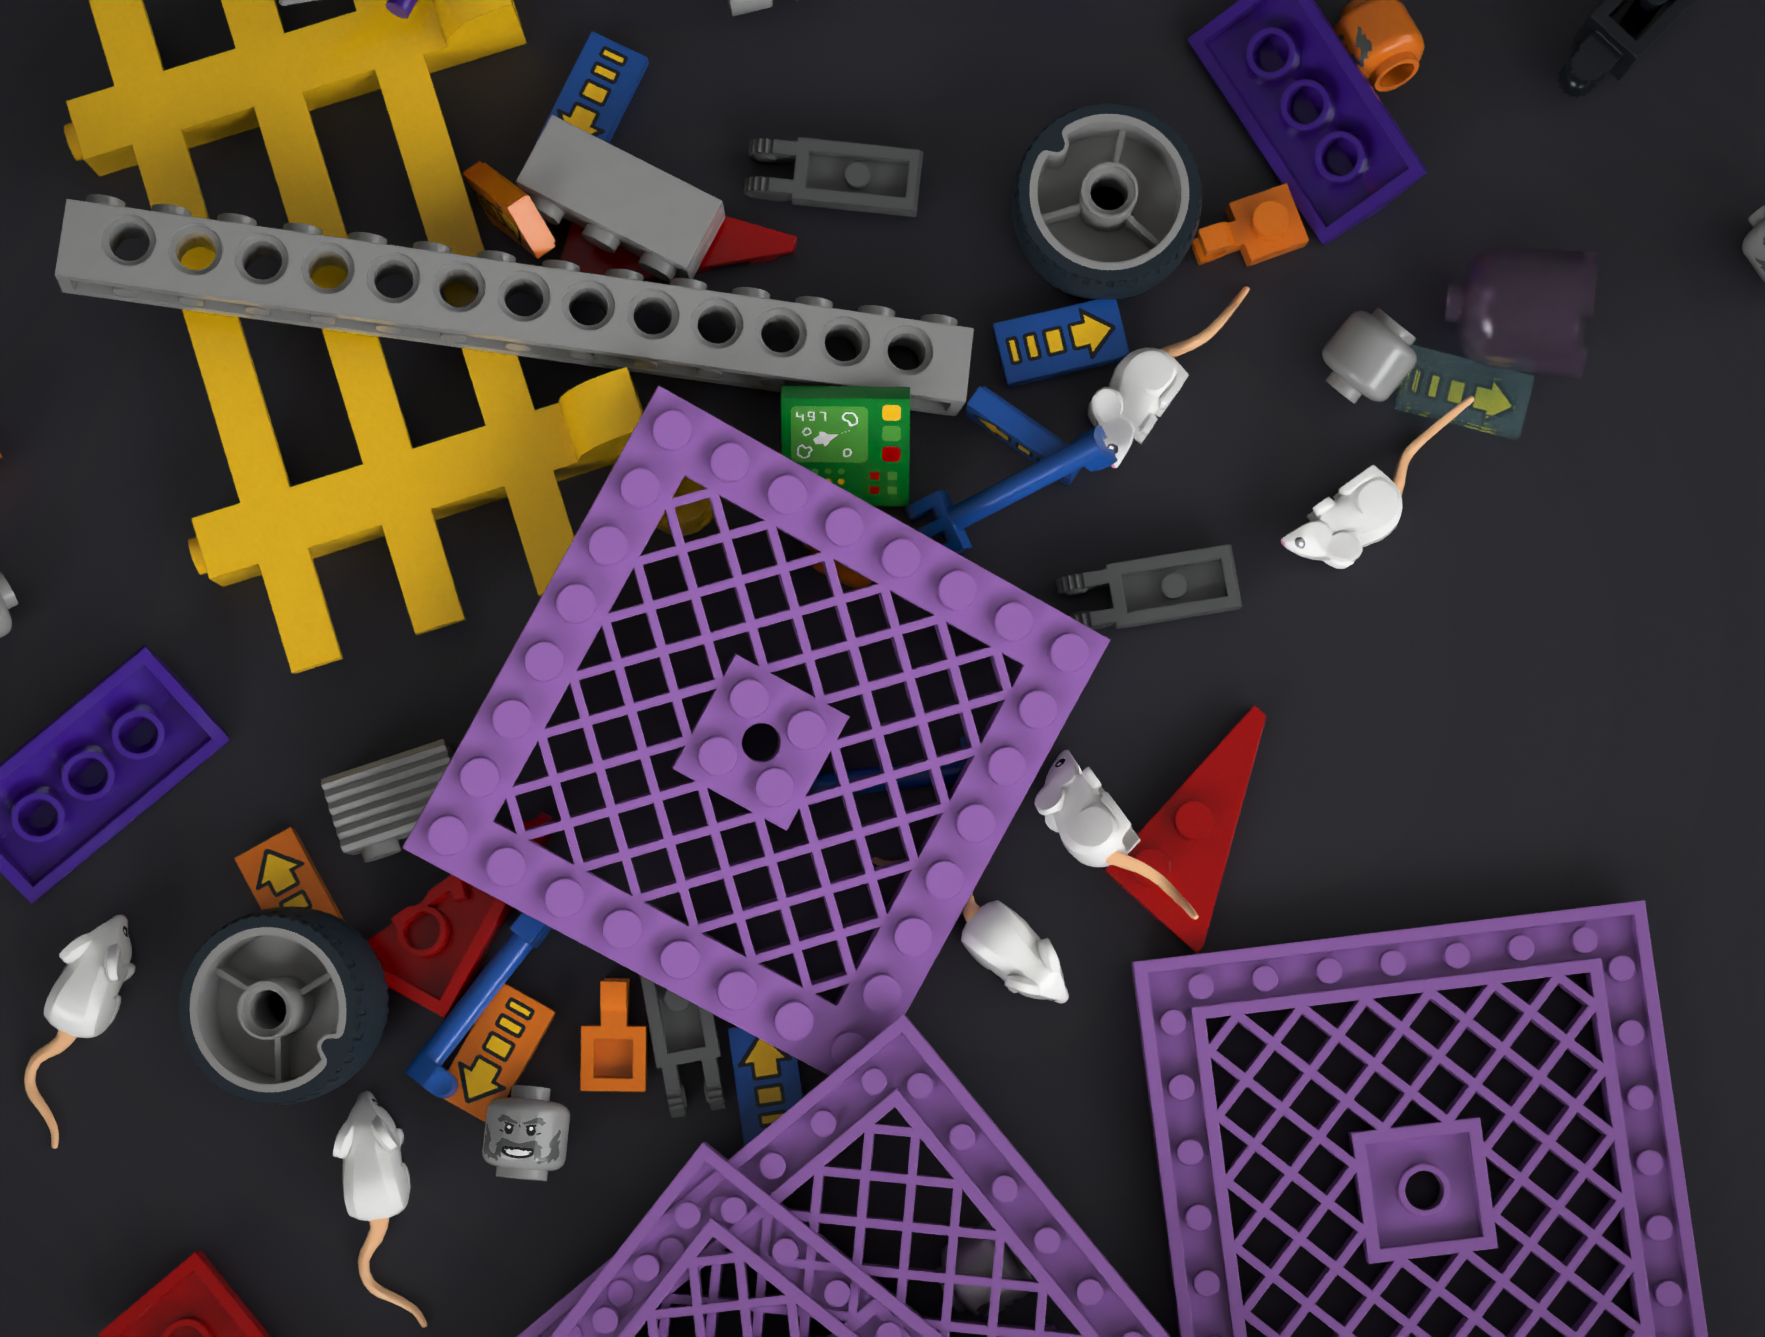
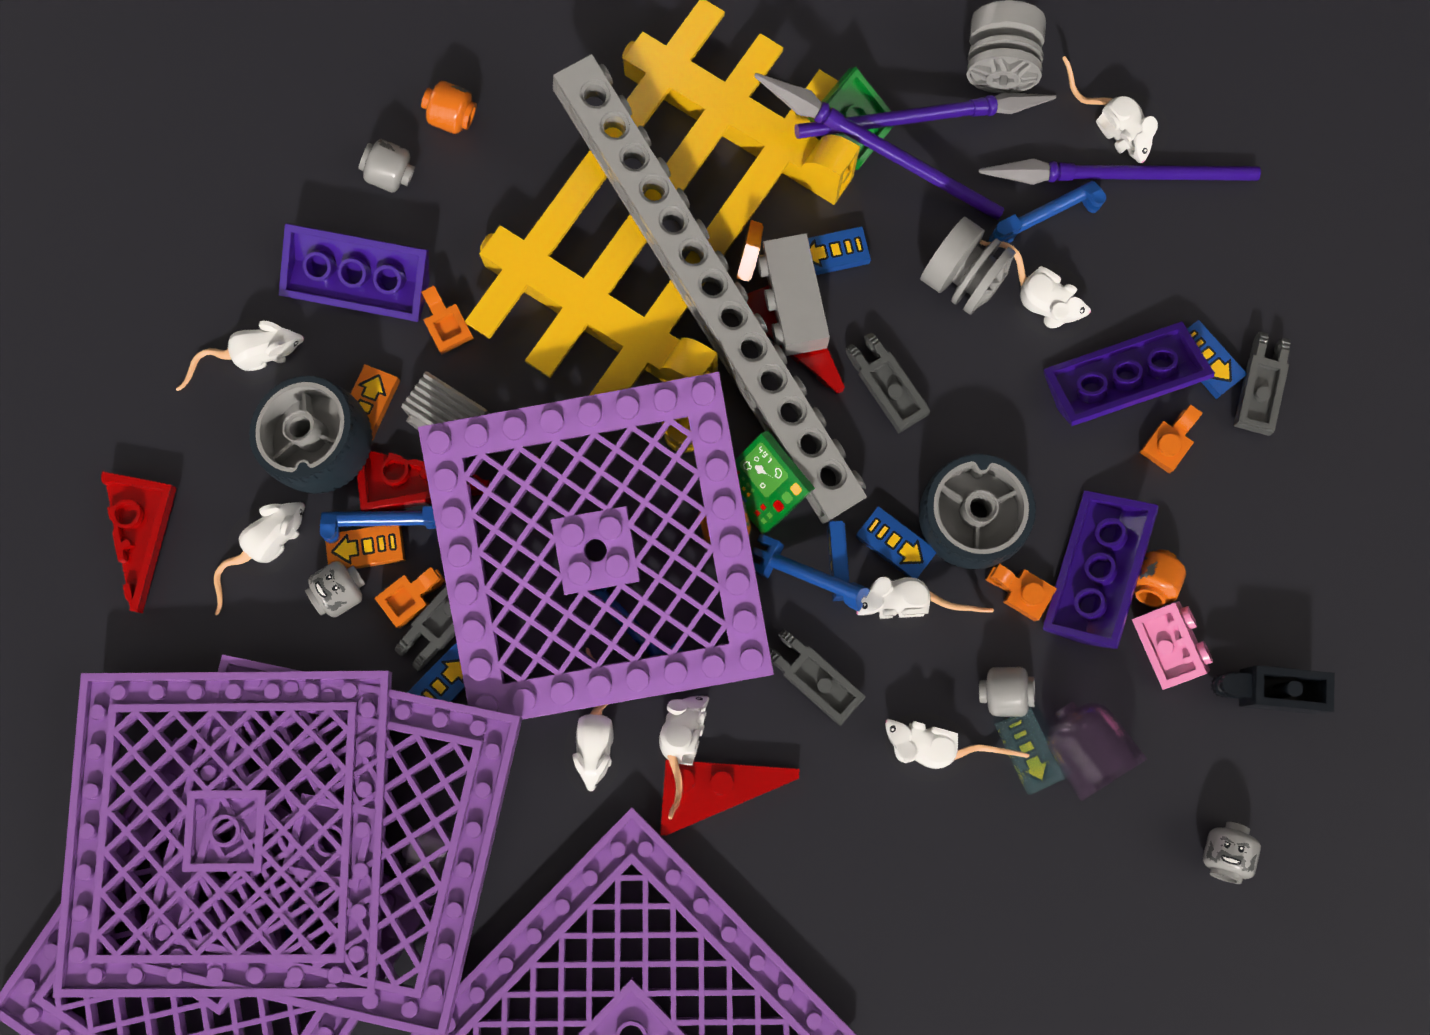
camera: 50 degrees right, 5 degrees down
none -> orange plate [421,286,474,355]
none -> bright pink bracket [1132,601,1213,690]

